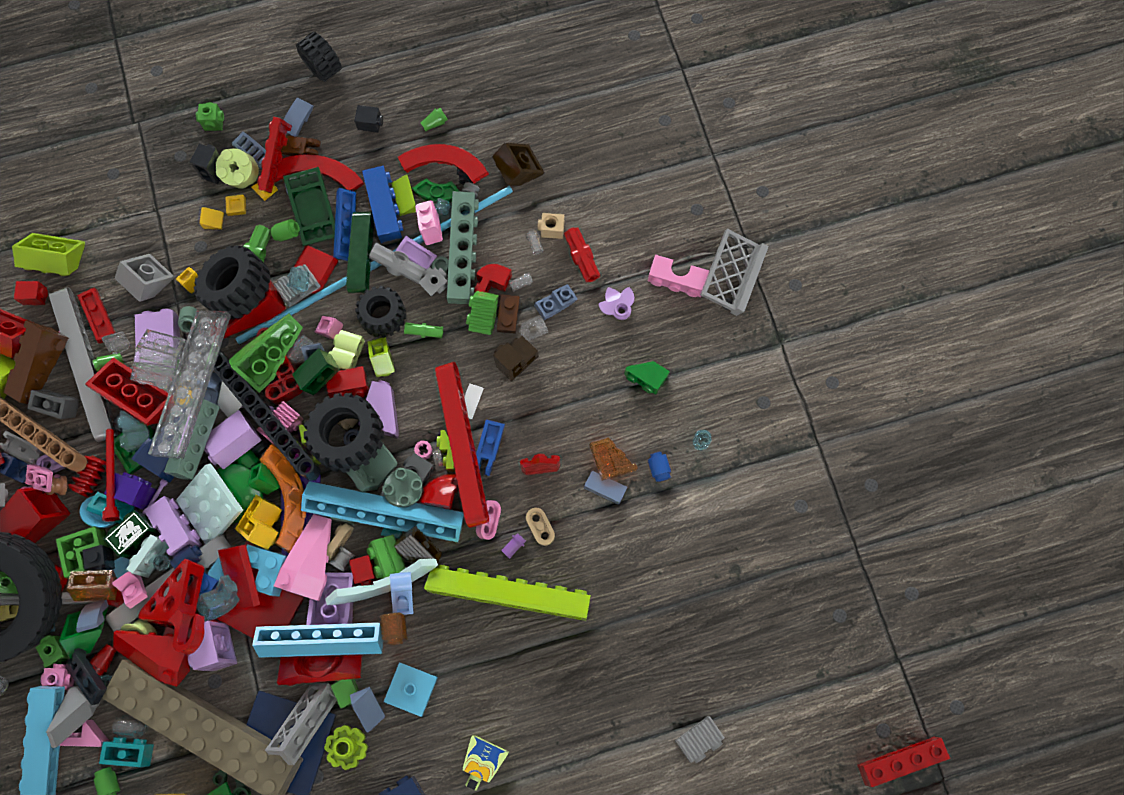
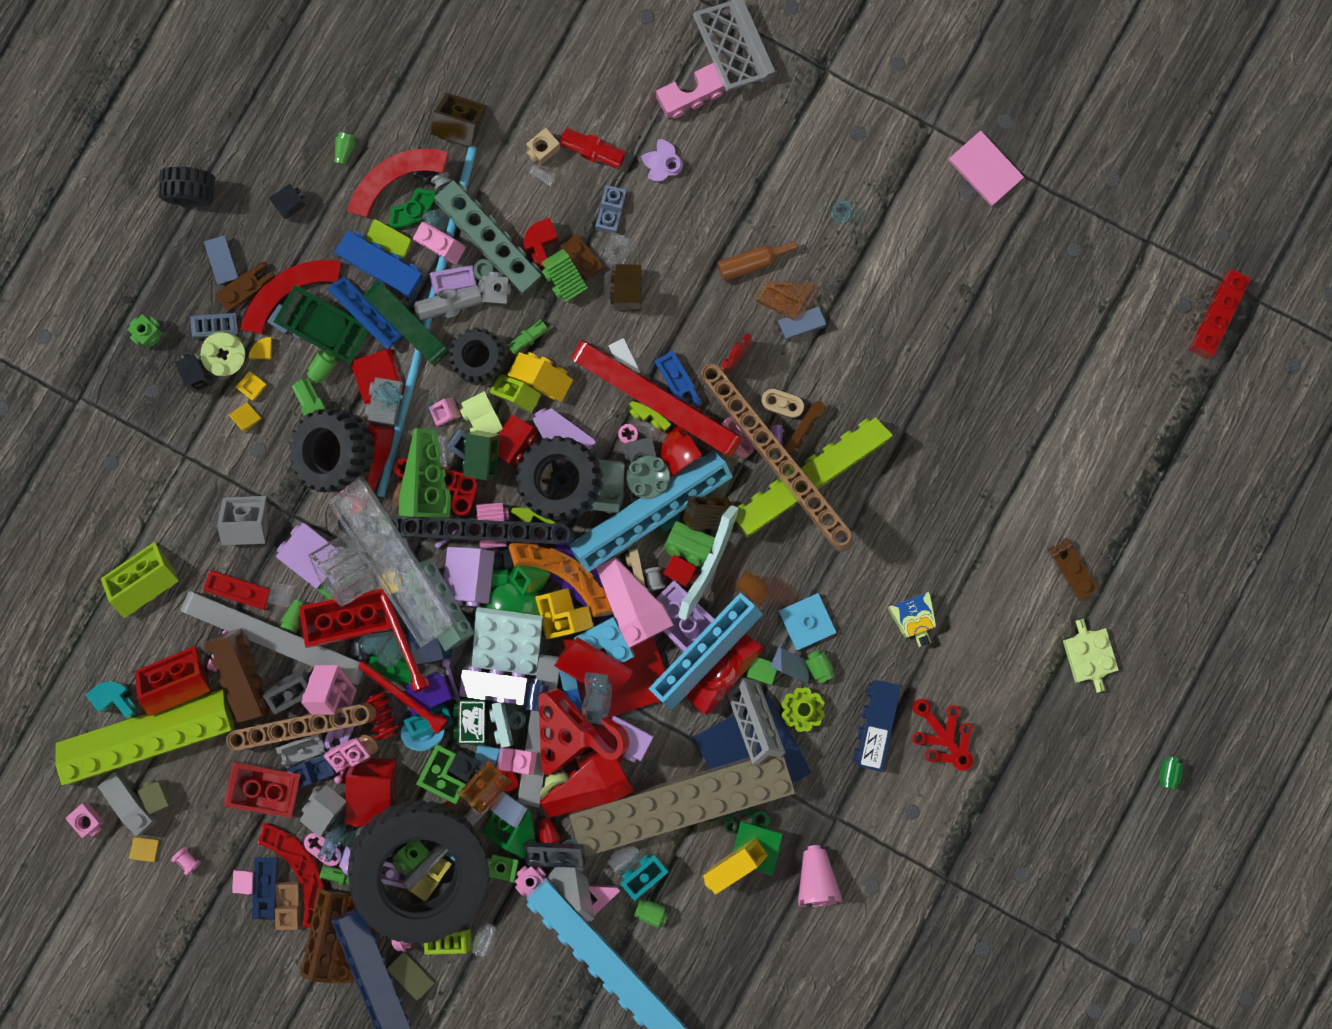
camera: 45 degrees left, 10 degrees up
red brick [14,281,48,305] -> none
yellow slope [176,267,198,294] -> none
sand green brick [178,306,199,332] -> none
white sticker [217,381,242,418] -> none
red wing [257,117,292,193] -> none
light blue plate [390,572,413,616] -> none
clear pin [509,272,533,292] -> none
green slope [624,361,670,395] -> none
blue brick [648,452,671,482] -> none
light grey brick [675,716,725,763] -> none
none -> bright pink brick [301,665,357,715]
none -> red piece [380,592,430,693]
none -> yellow brick [508,352,574,402]
none -> medium nougat beam [702,364,853,552]
none -> dark orange piece [717,241,798,282]
none -> reddish brown hinge [784,401,825,456]
none -> bright green brick [805,649,835,683]
none -> bright pink tile [948,130,1024,207]

